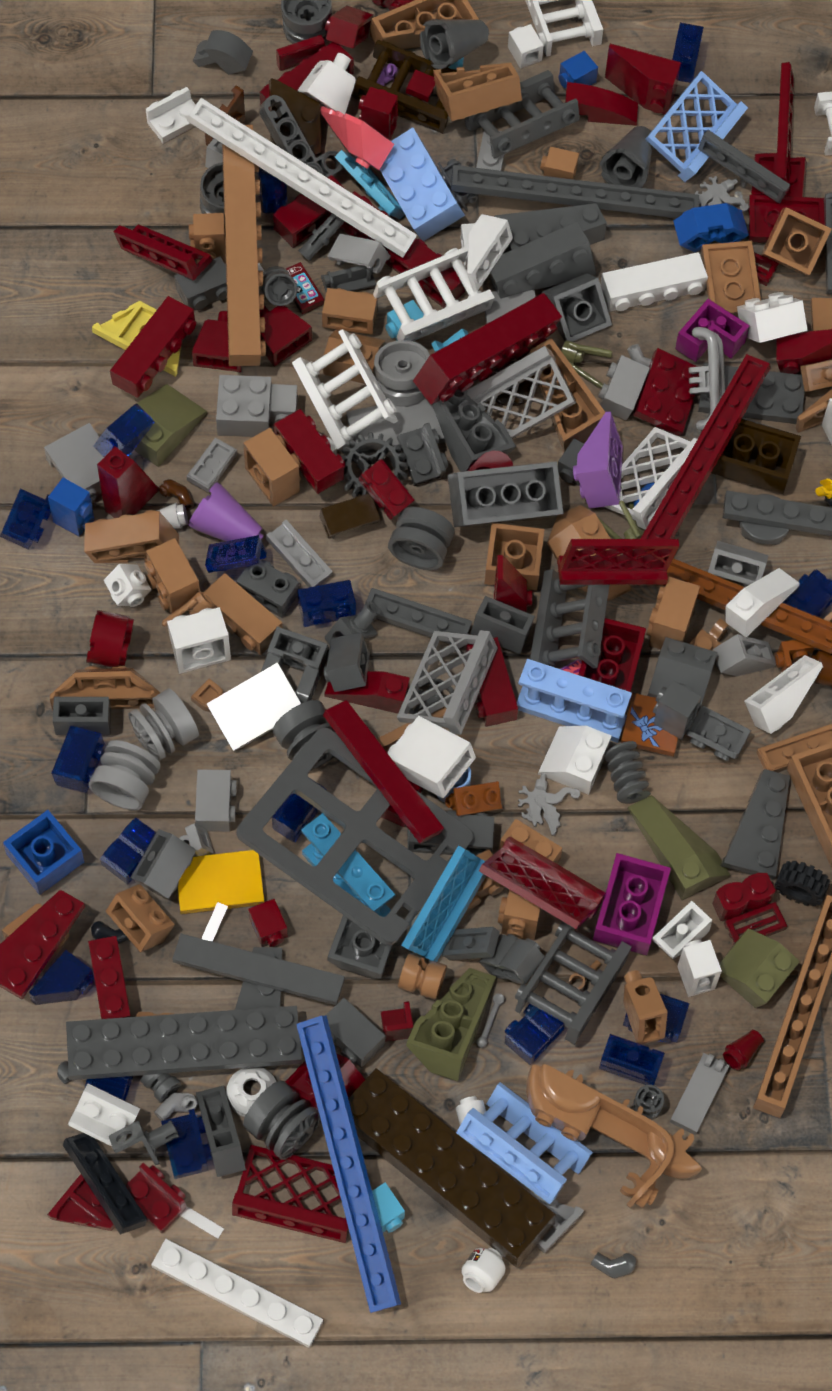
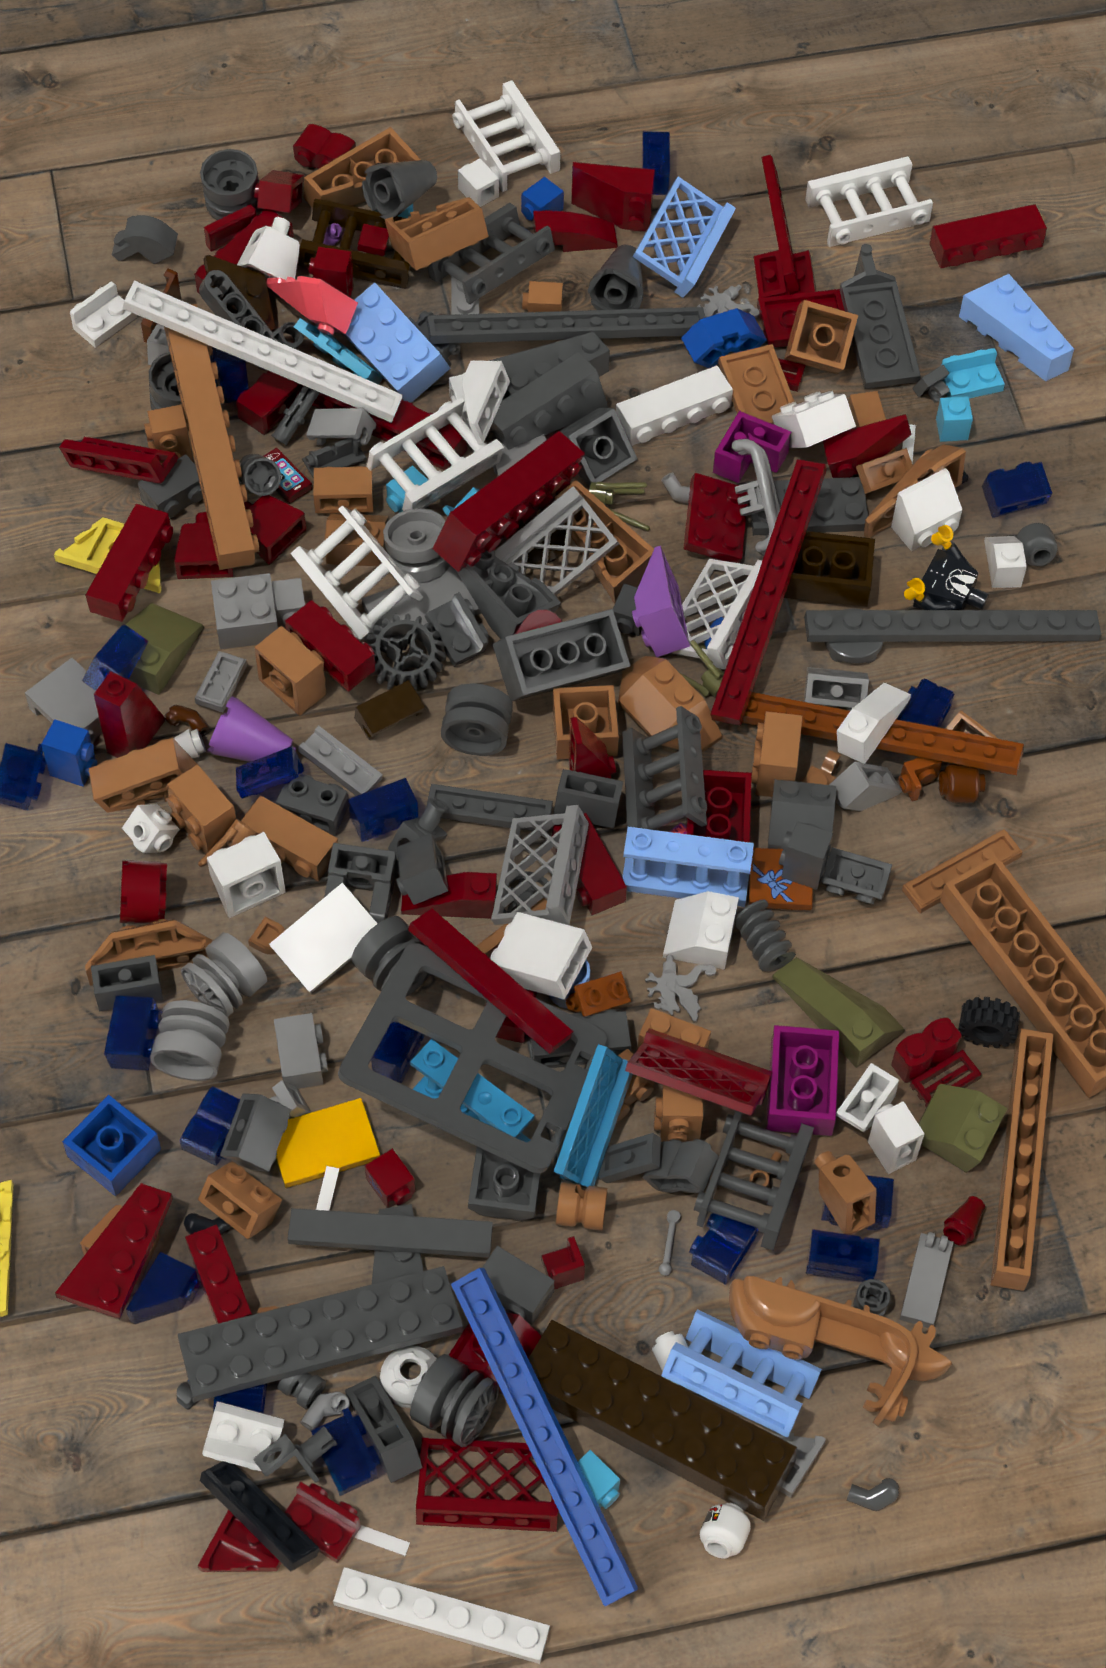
camera: 10 degrees left, 5 degrees down
dark red brick [358,459,414,520] -> none
olive wedge [406,968,496,1081] -> none
dark red fence [557,539,679,585] -> none
light grey brick [598,355,649,420] -> none
dark grey tile [698,130,790,203] -> none
dark grey wing [720,769,790,880] -> none
white slope [744,655,823,734] -> none

